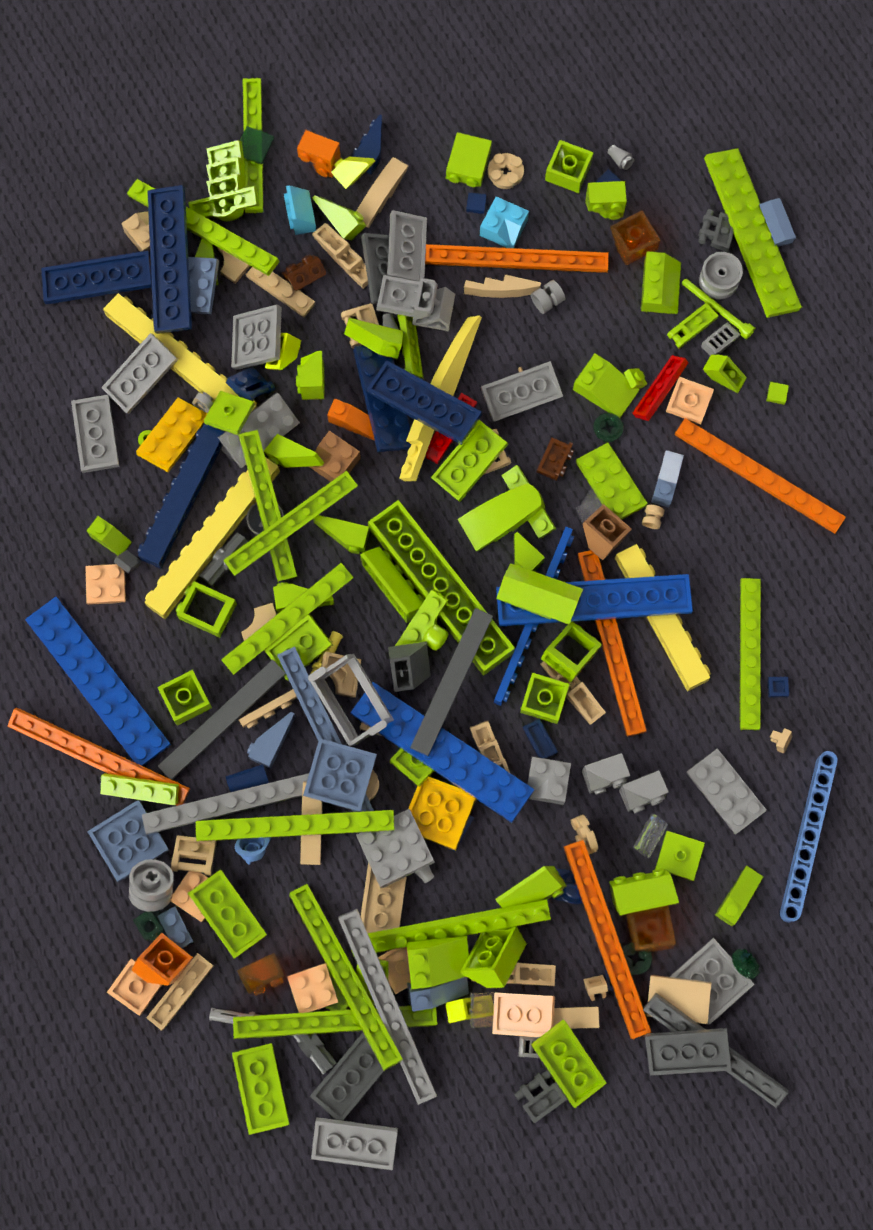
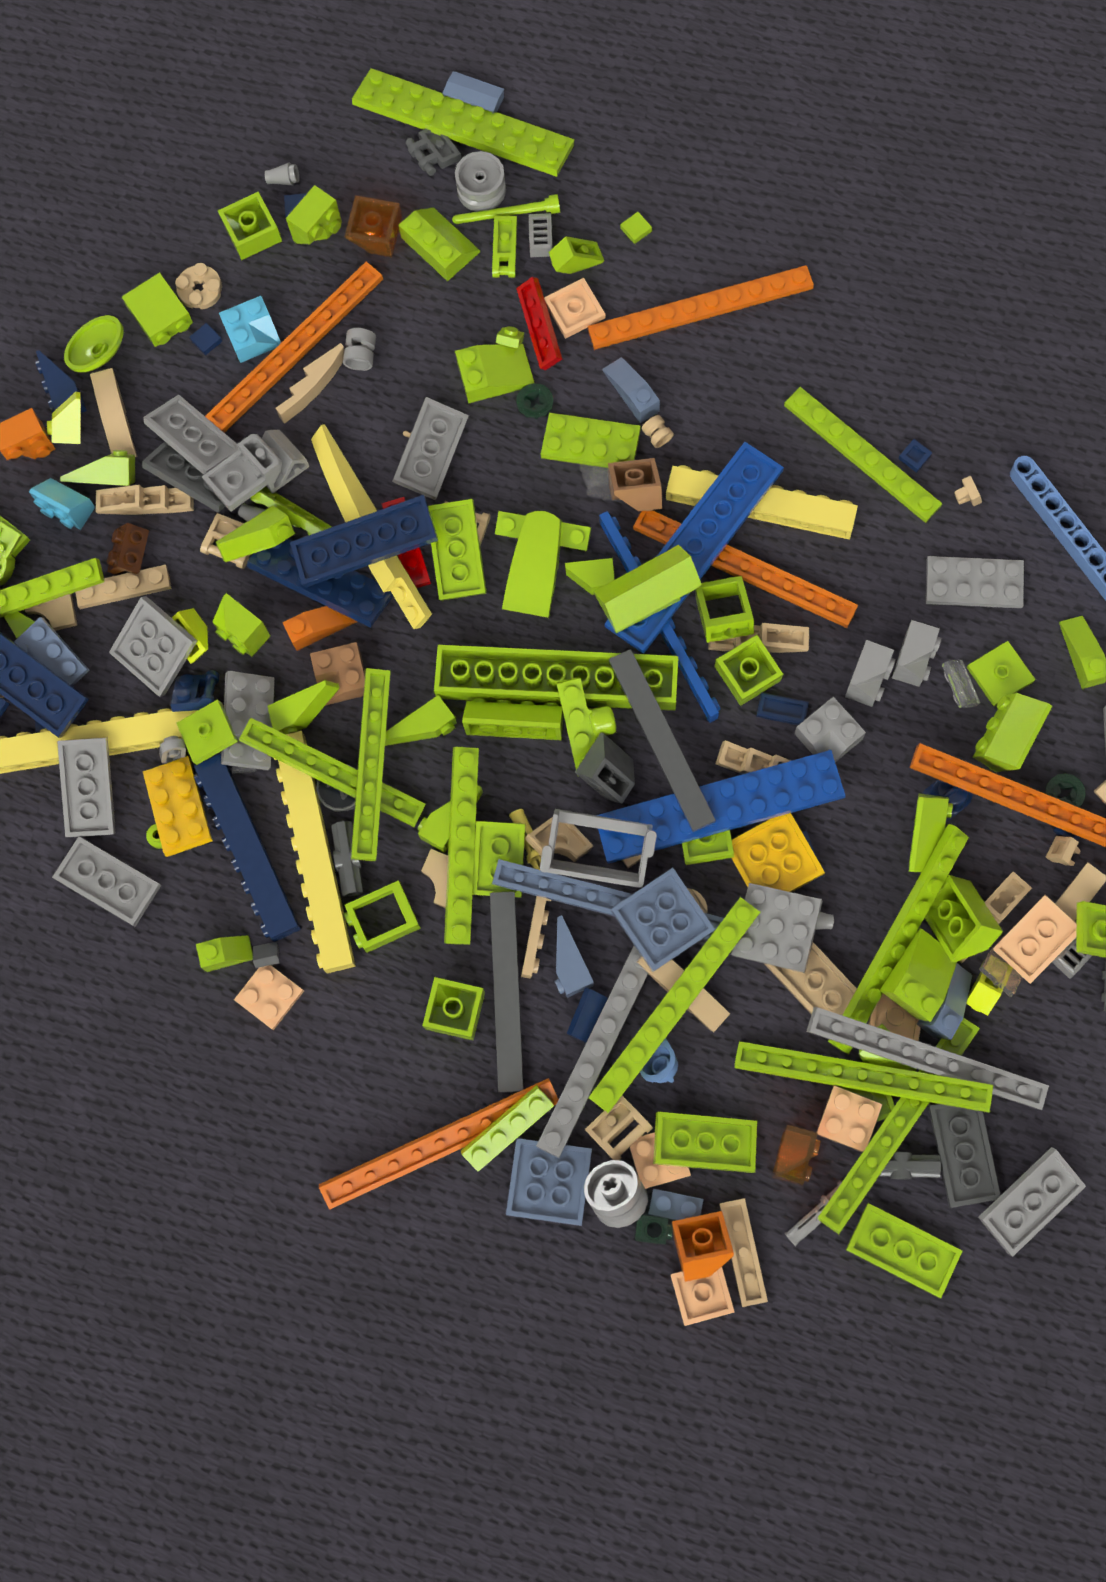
camera: 40 degrees left, 0 degrees up
blue plate [25,597,171,766] -> none
reddish brown bracket [536,438,574,481] -> none
tan plate [571,815,598,854] -> none
clear orange slope [626,905,676,952] -> none
none -> lime dish [64,315,124,372]

